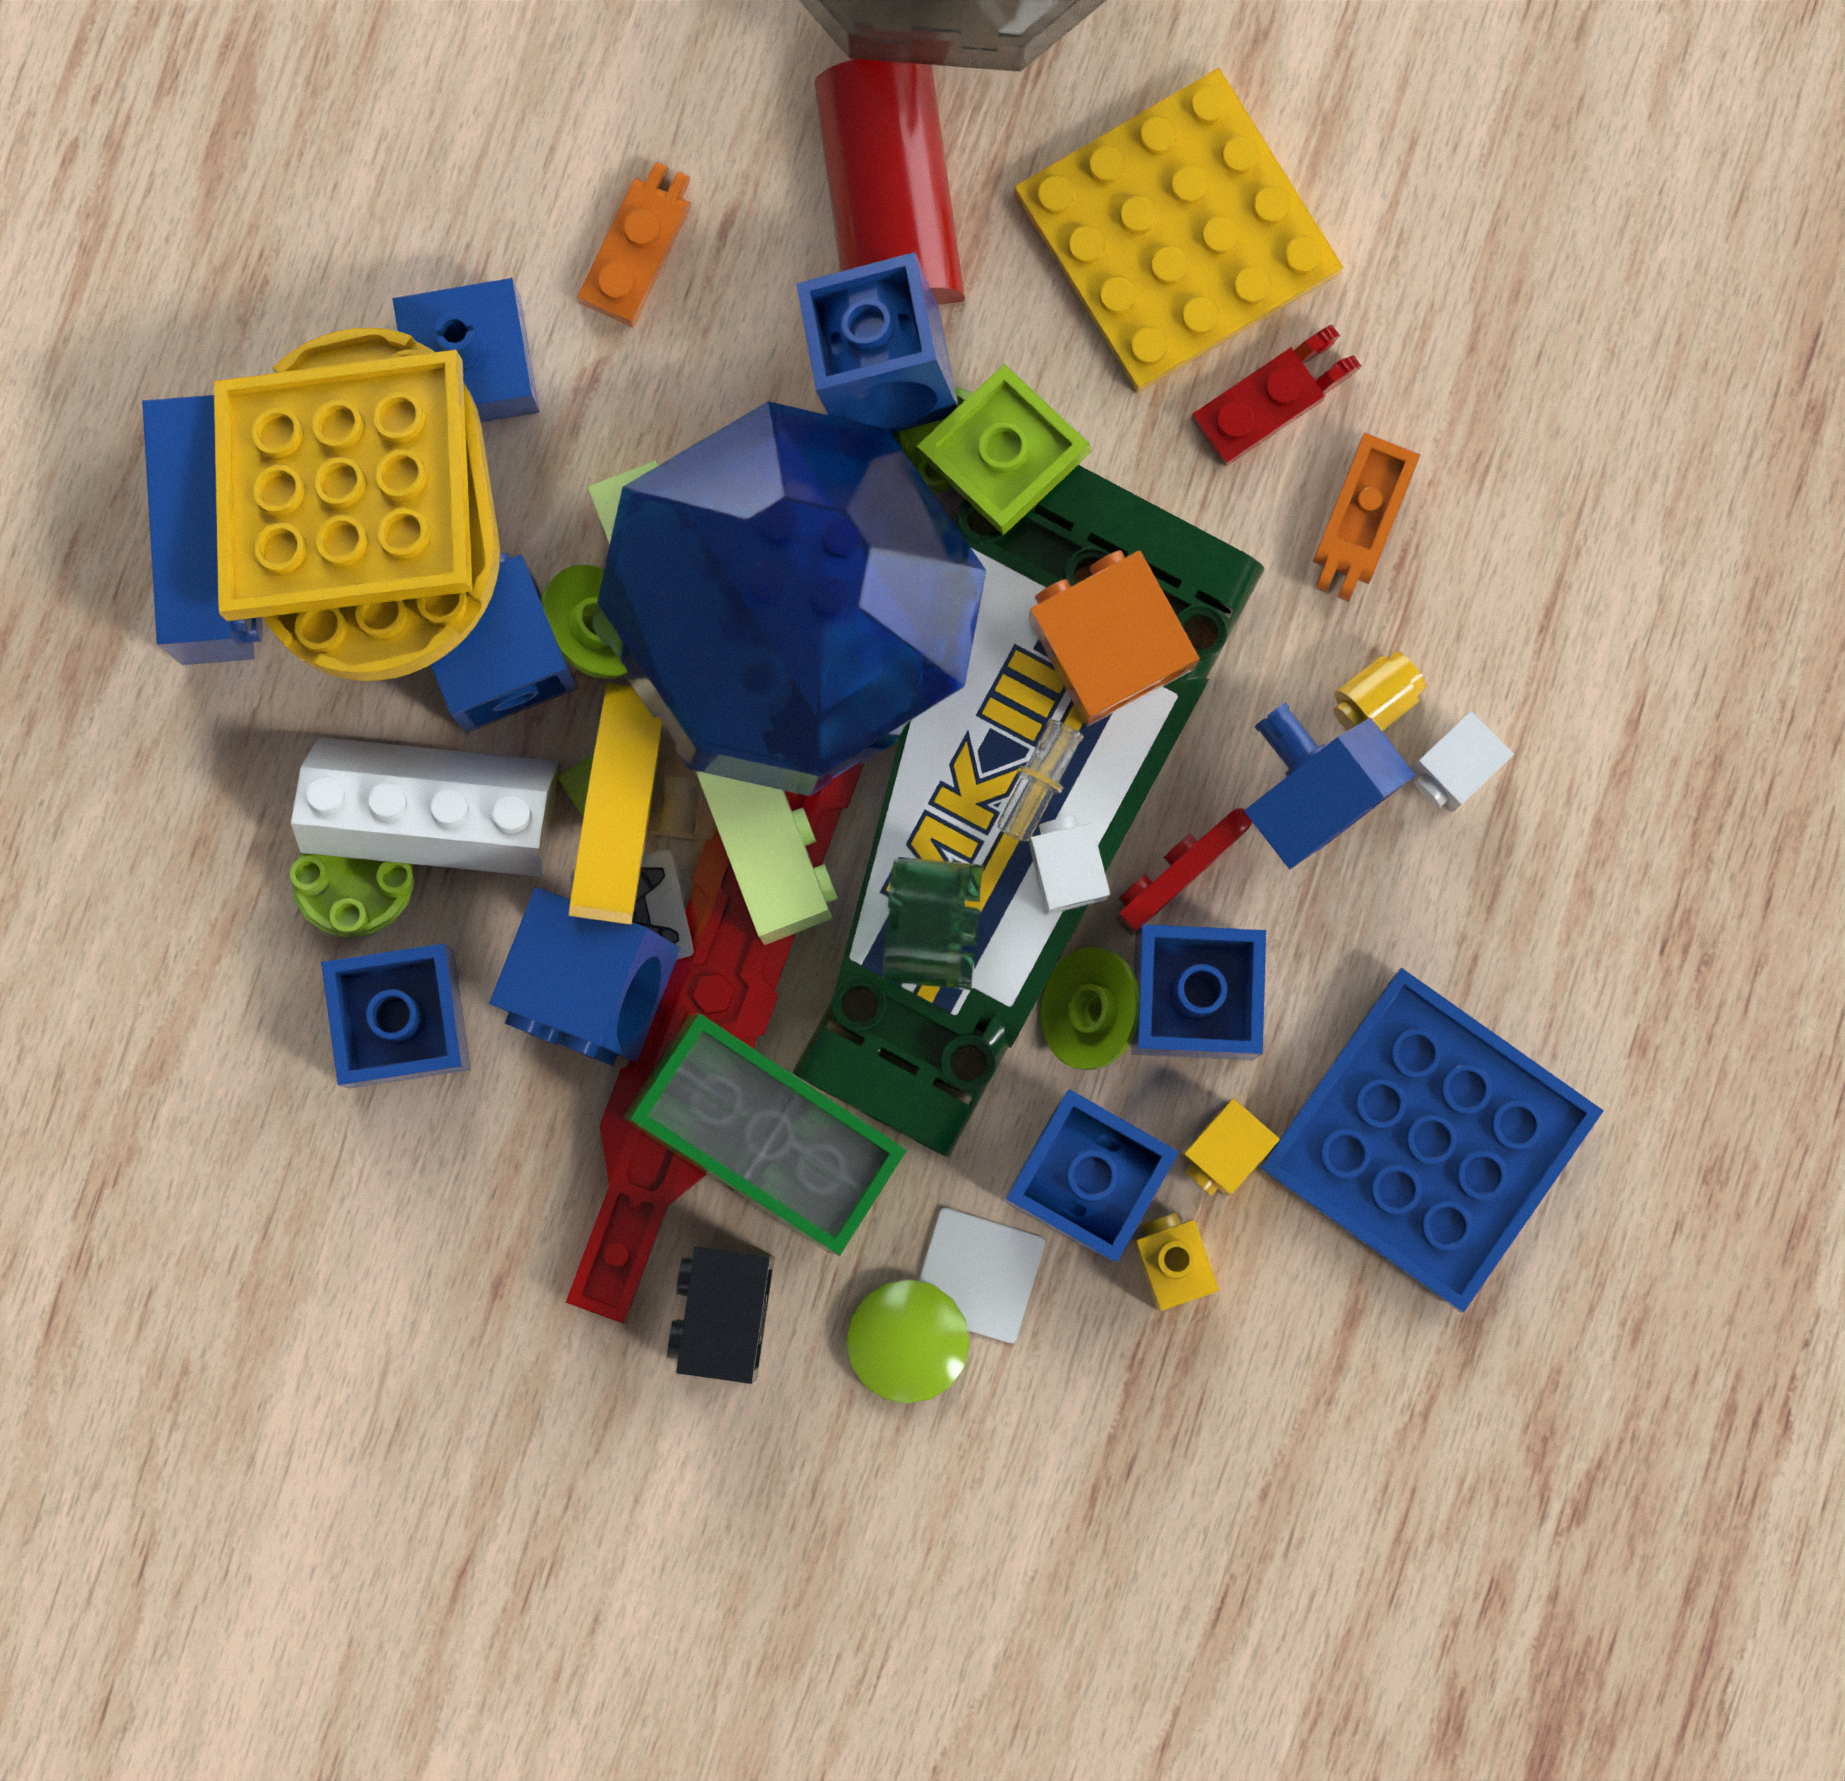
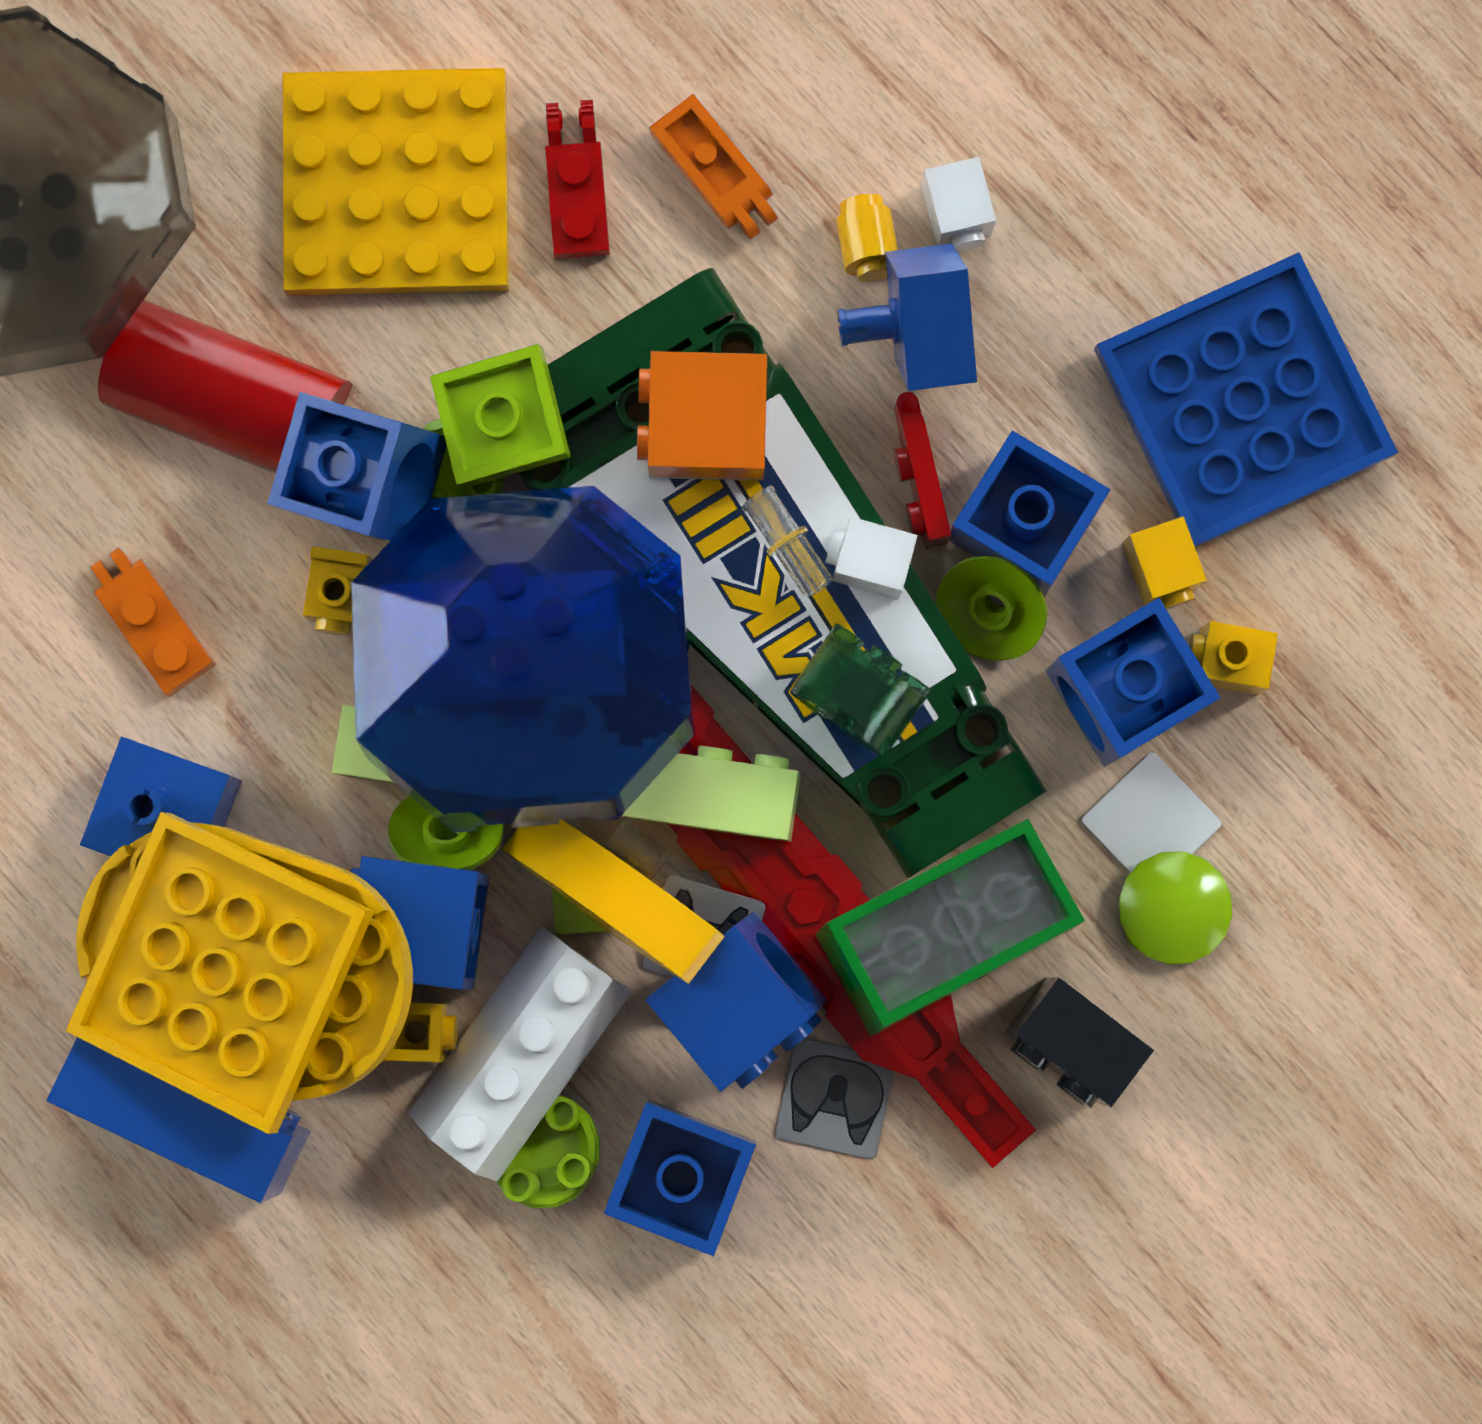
camera: 60 degrees left, 0 degrees up
none -> yellow brick [302,546,376,636]
none -> yellow brick [383,1002,457,1062]
none -> sticker [775,1038,894,1159]

